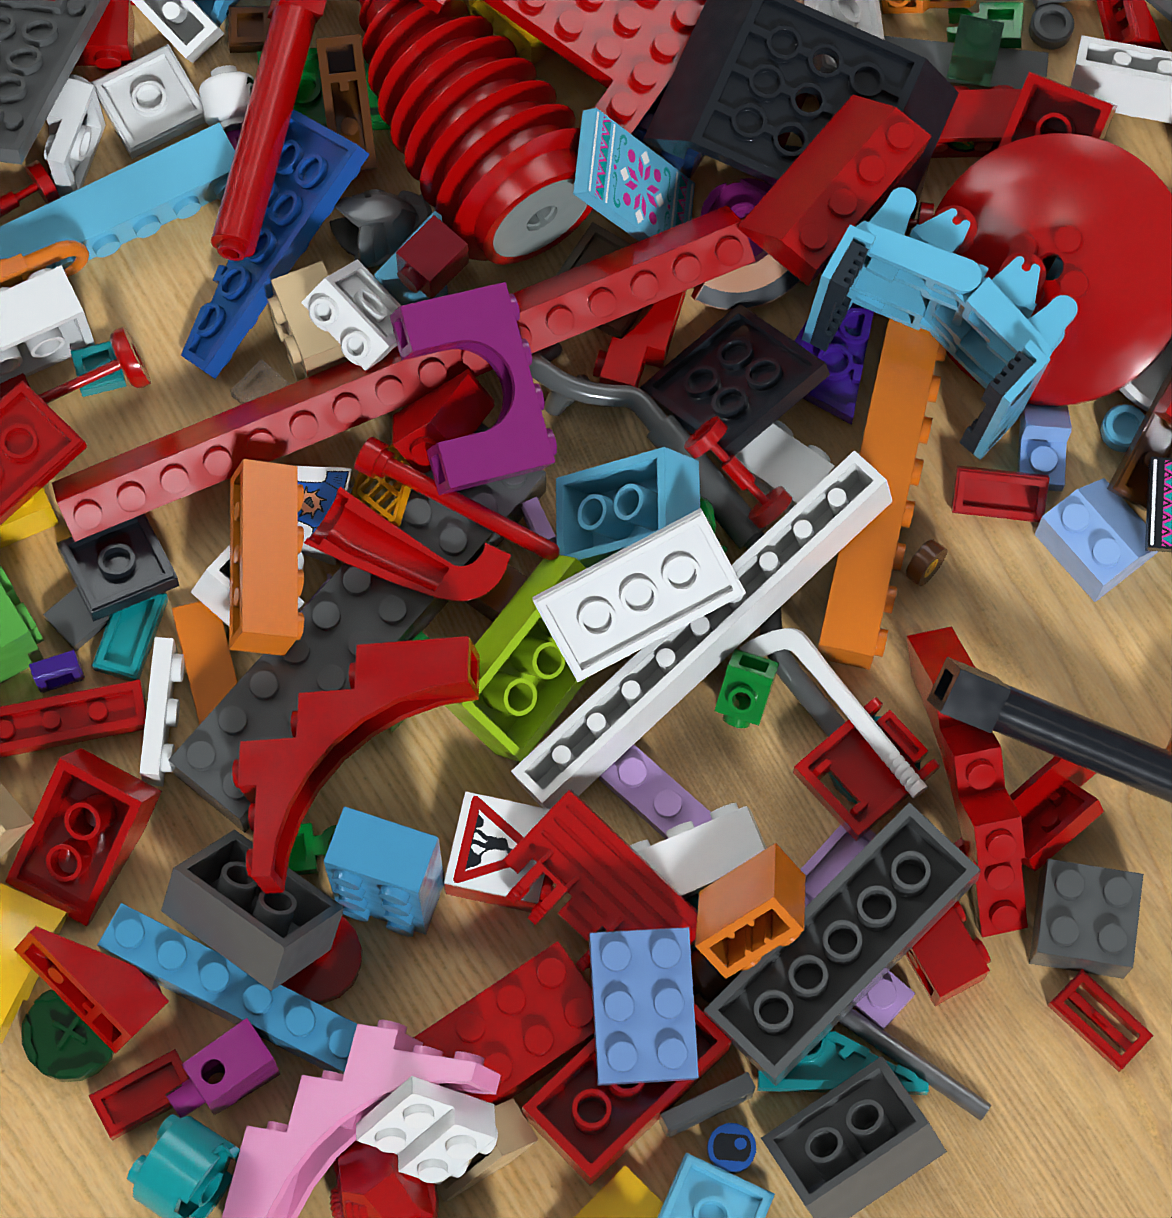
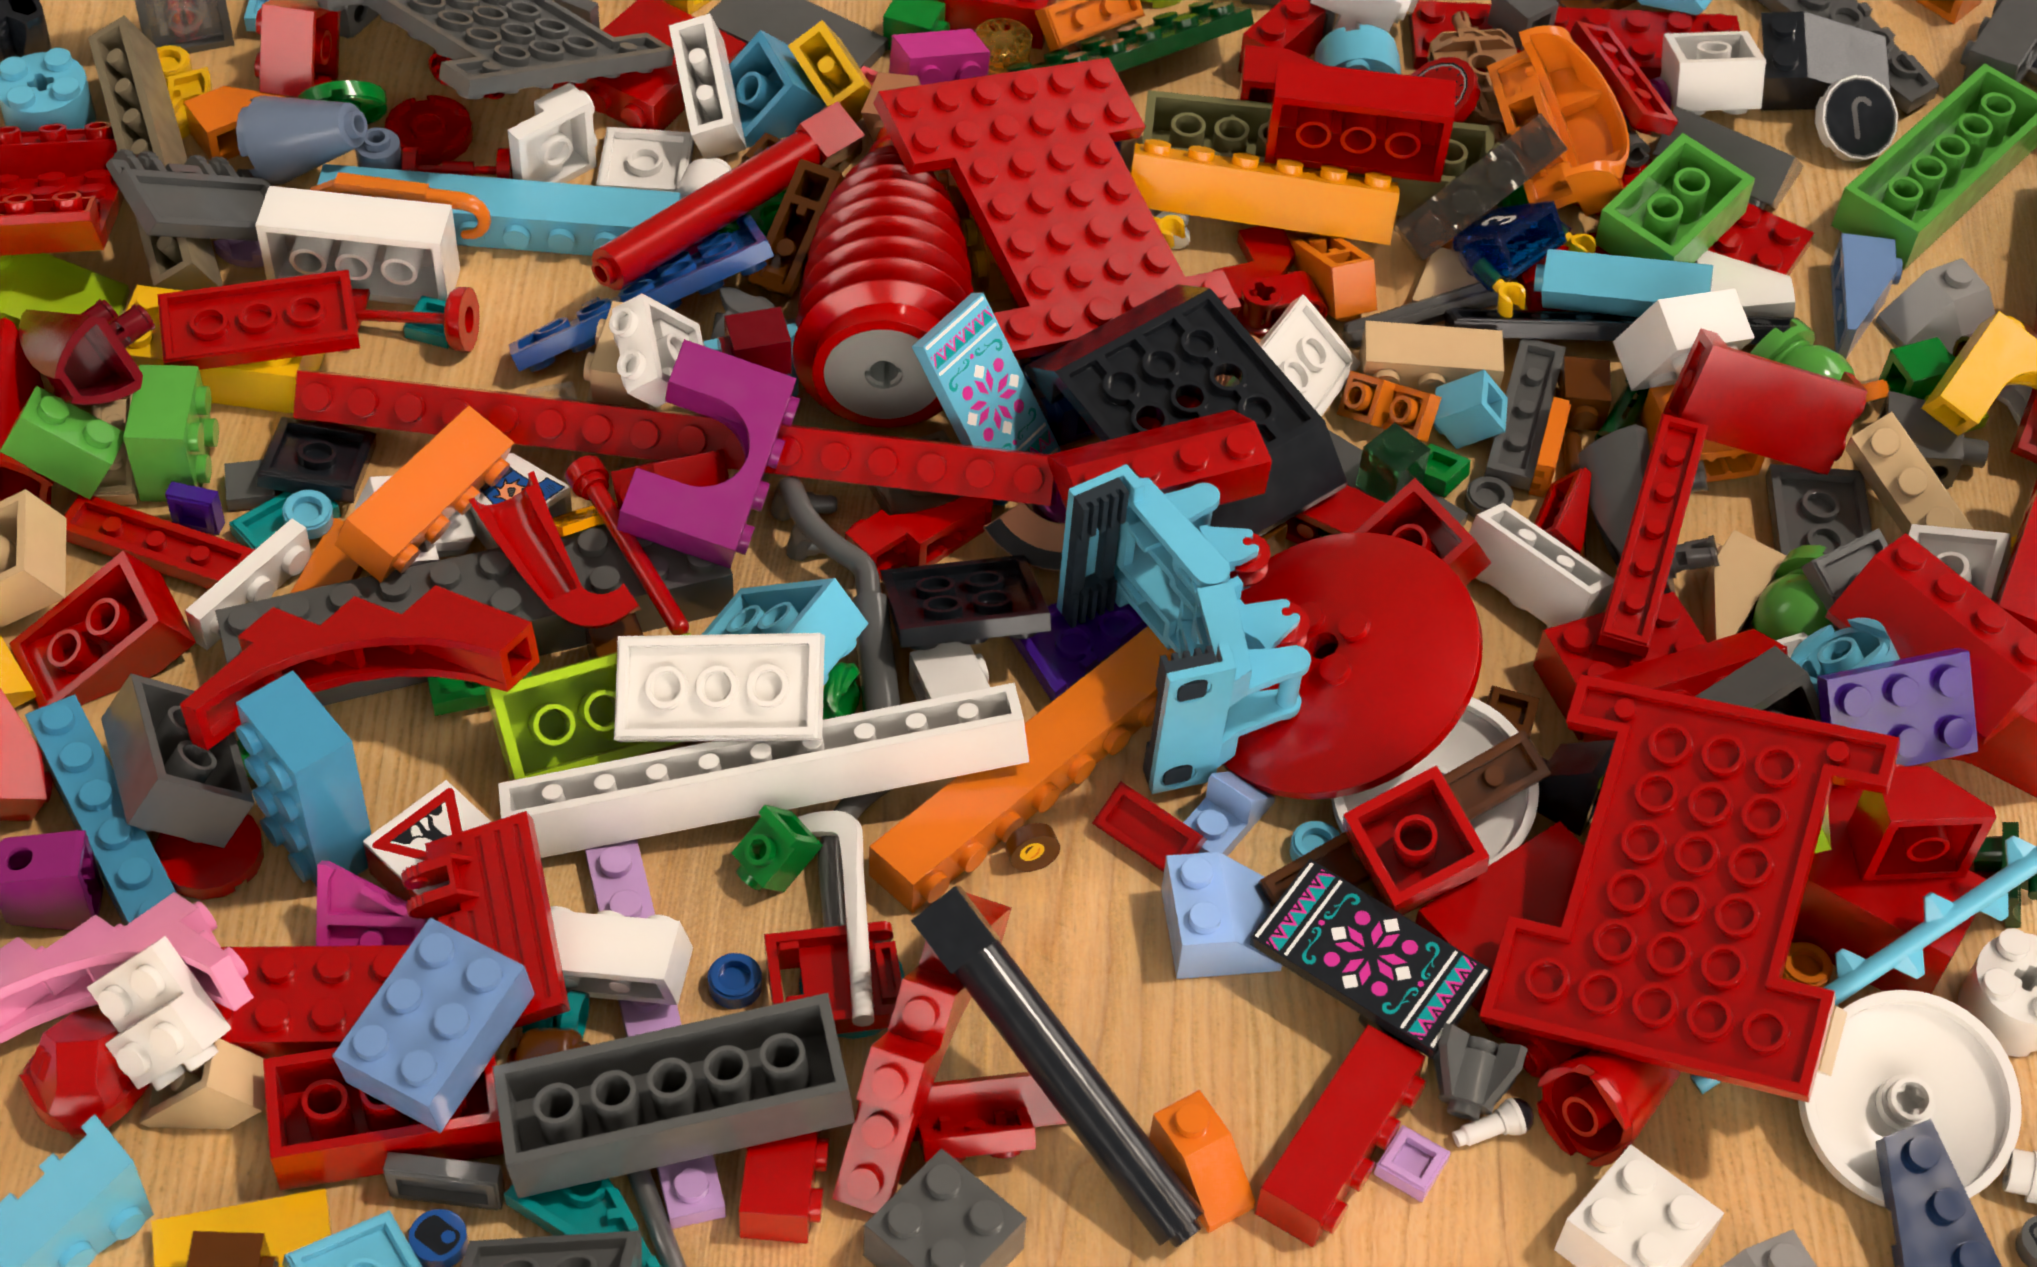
camera: 30 degrees right, 20 degrees down
lavender tile [521,497,557,544] -> none
red wheel [684,416,792,529] -> none
orange brick [695,843,806,979] -> none
none -> medium azure tile [283,490,333,540]
none -> dark pink wing [316,861,429,946]
none -> blue tile [708,953,762,1009]

